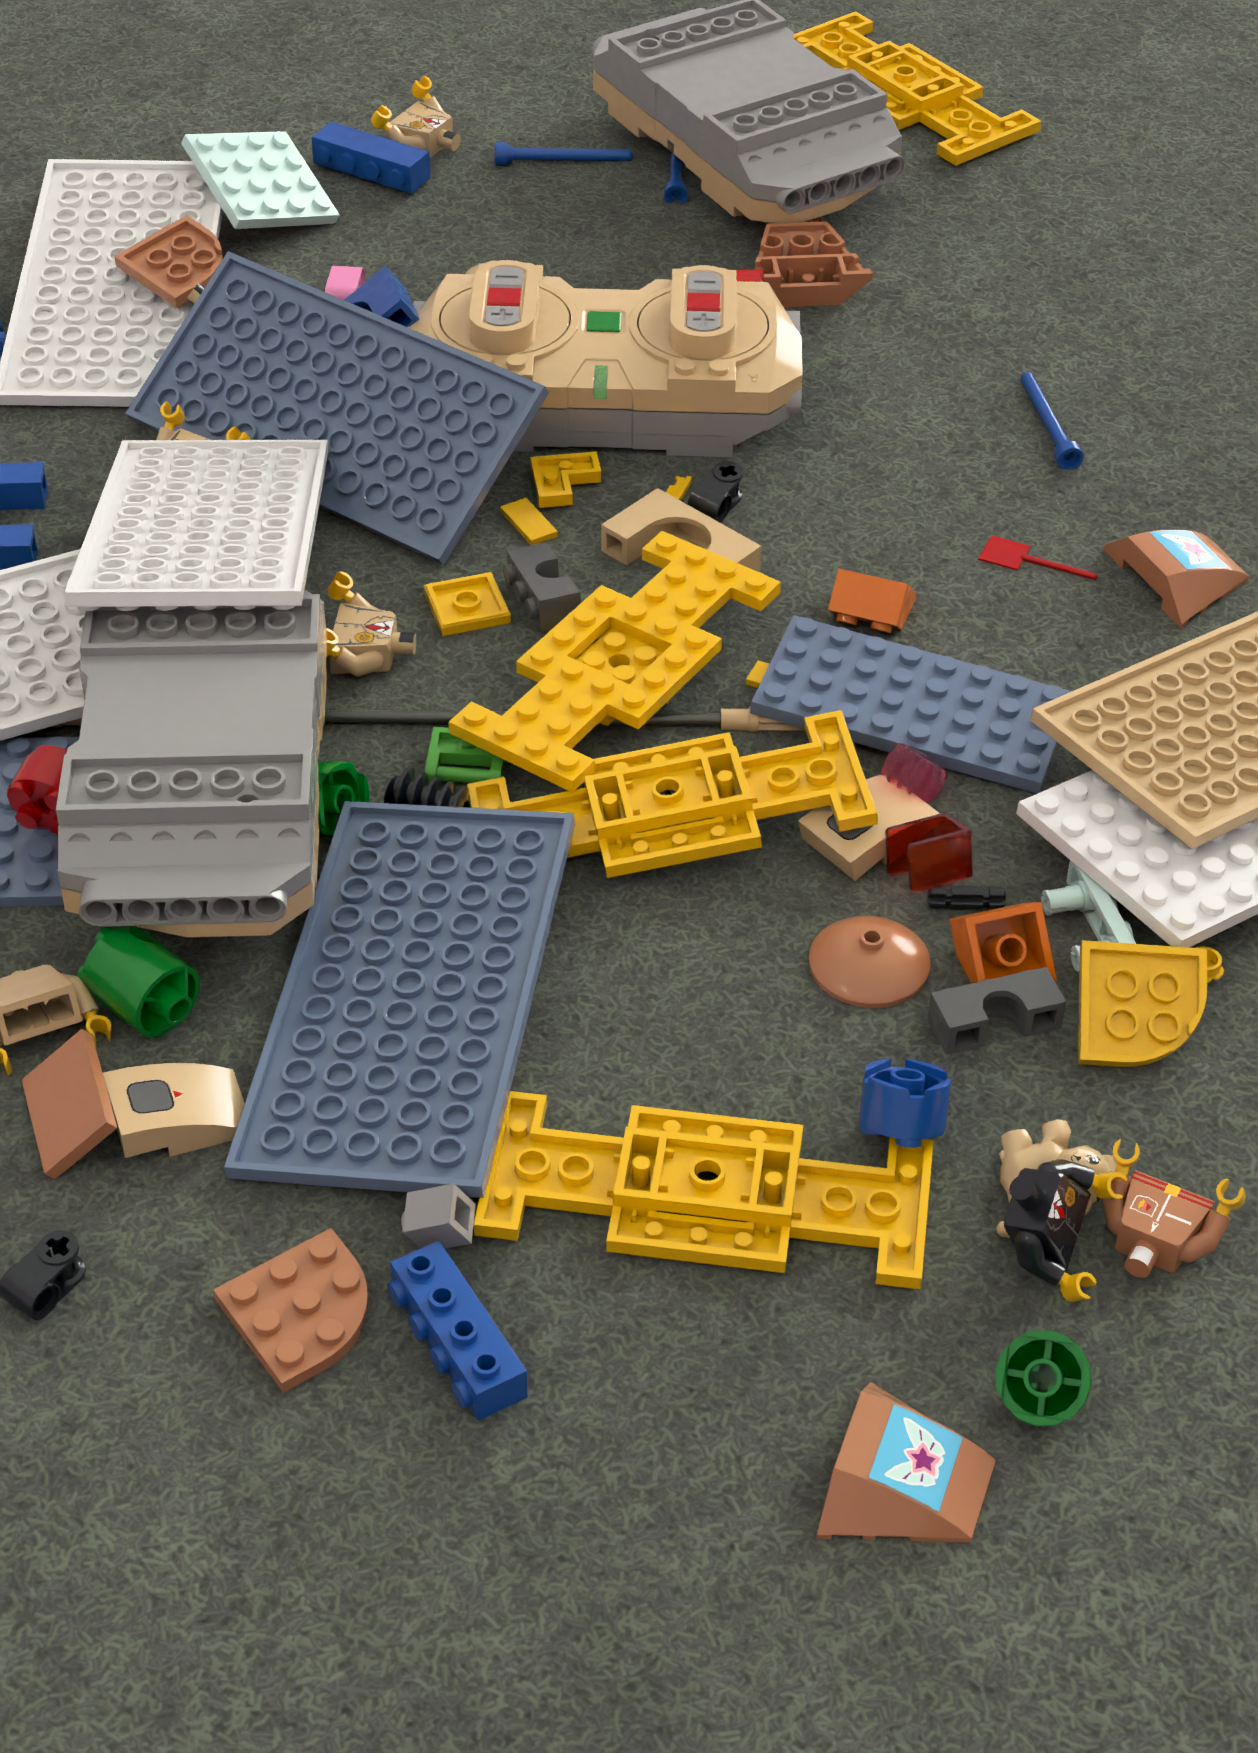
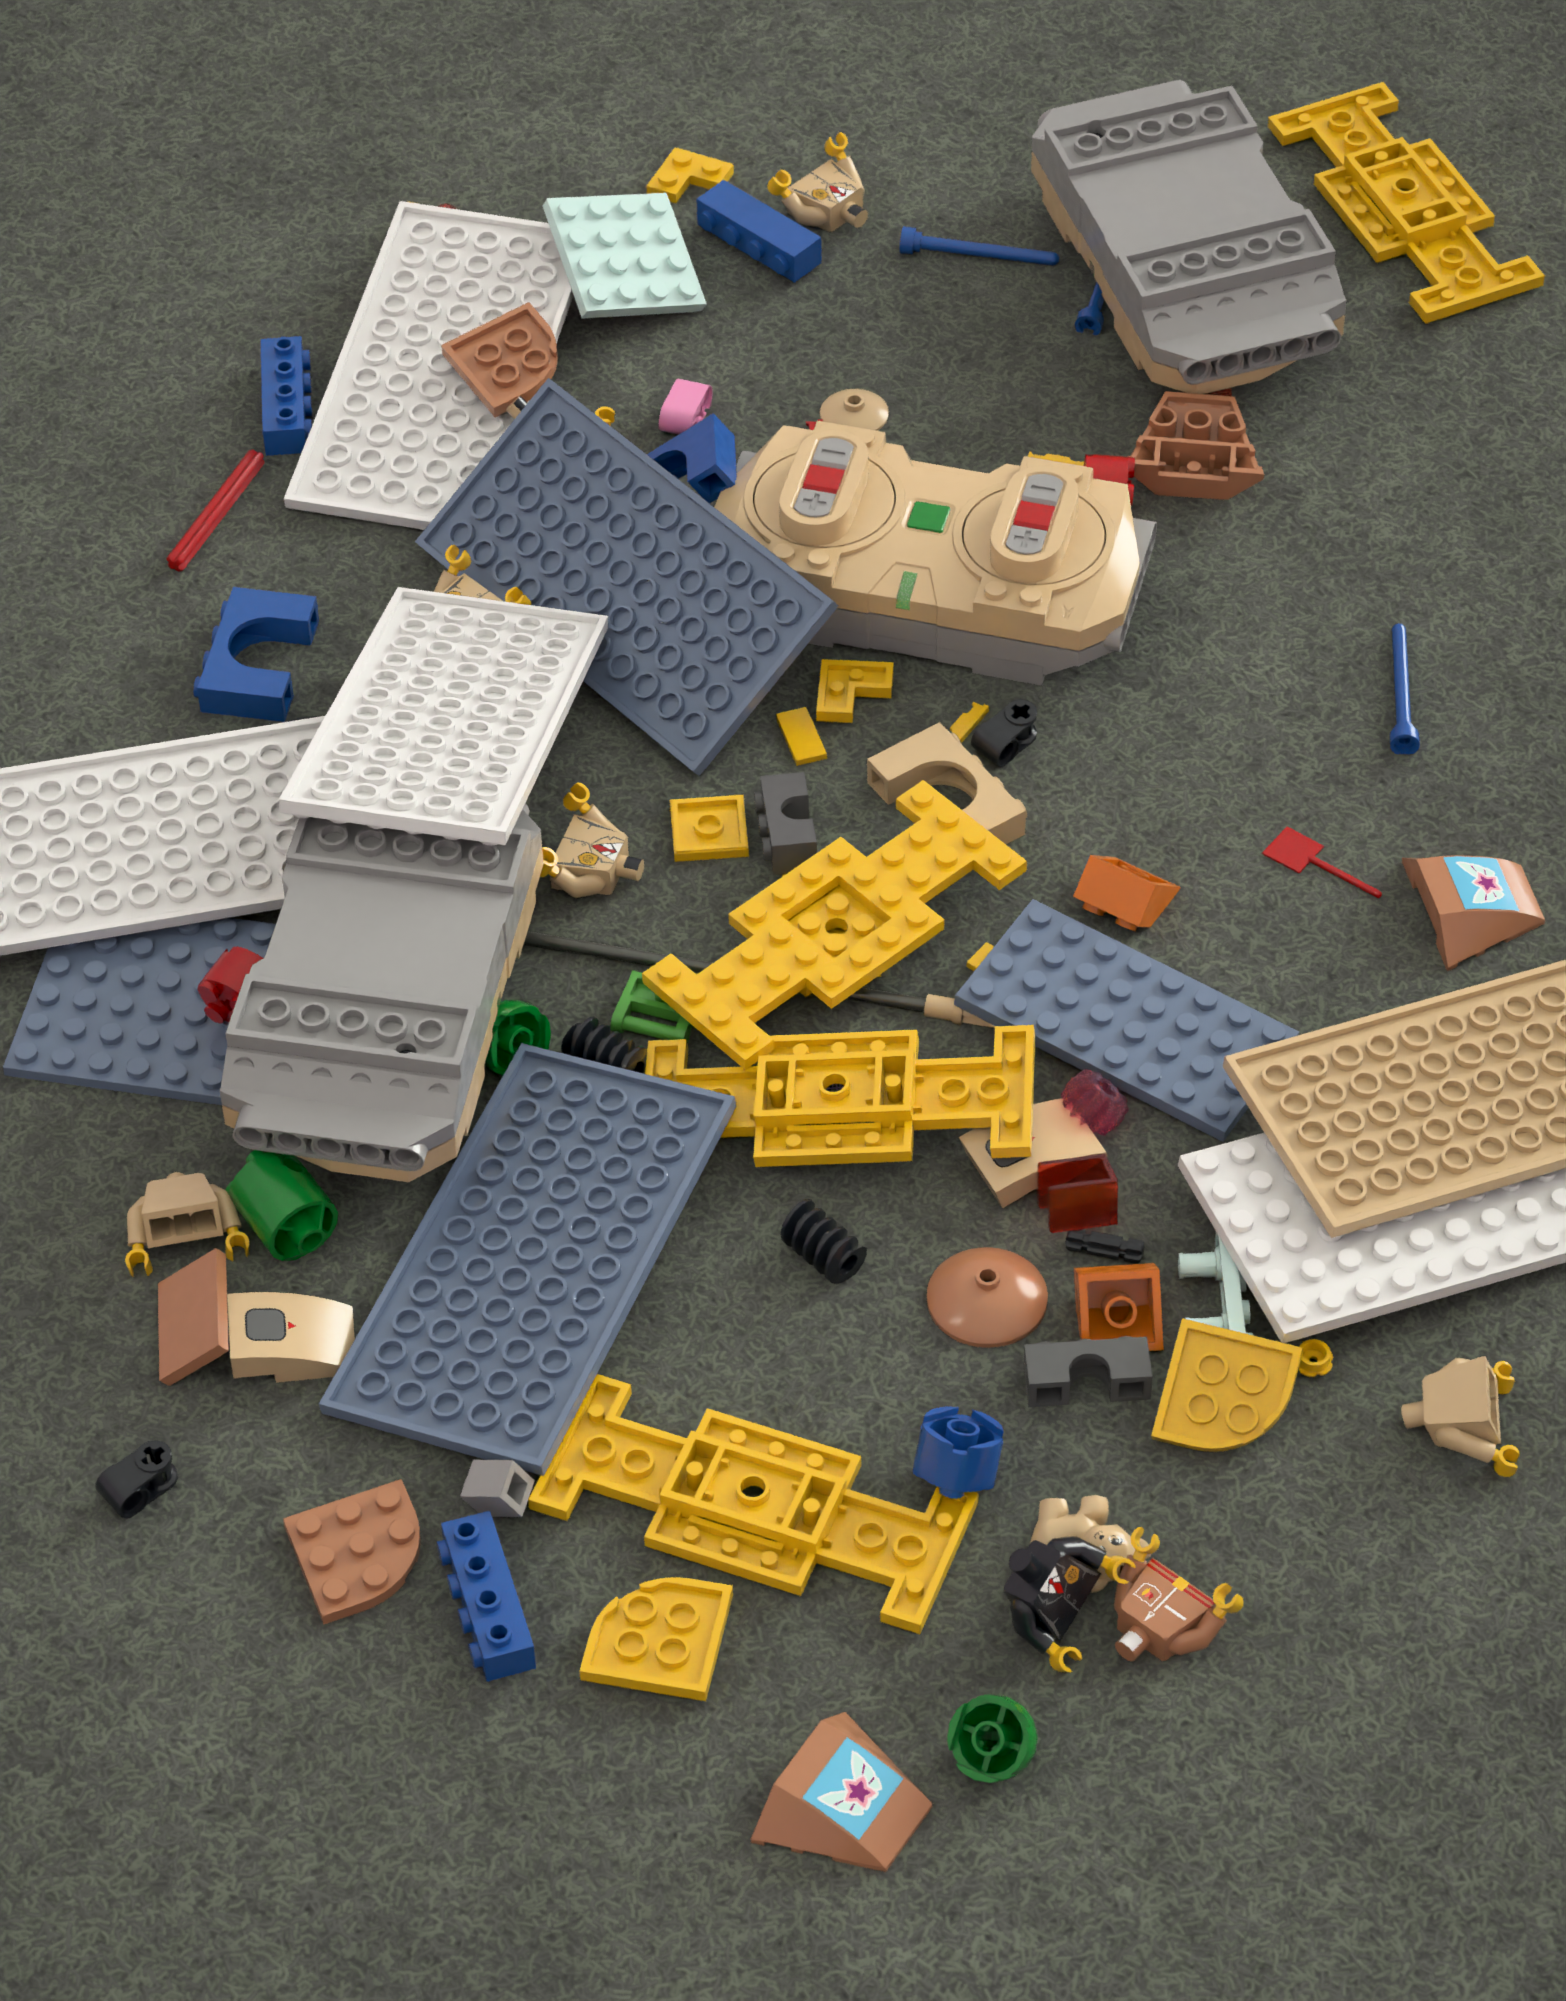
camera: 15 degrees right, 5 degrees up
none -> yellow plate [580,1577,733,1701]
none -> yellow plate [646,147,734,203]
none -> black piece [780,1199,867,1284]

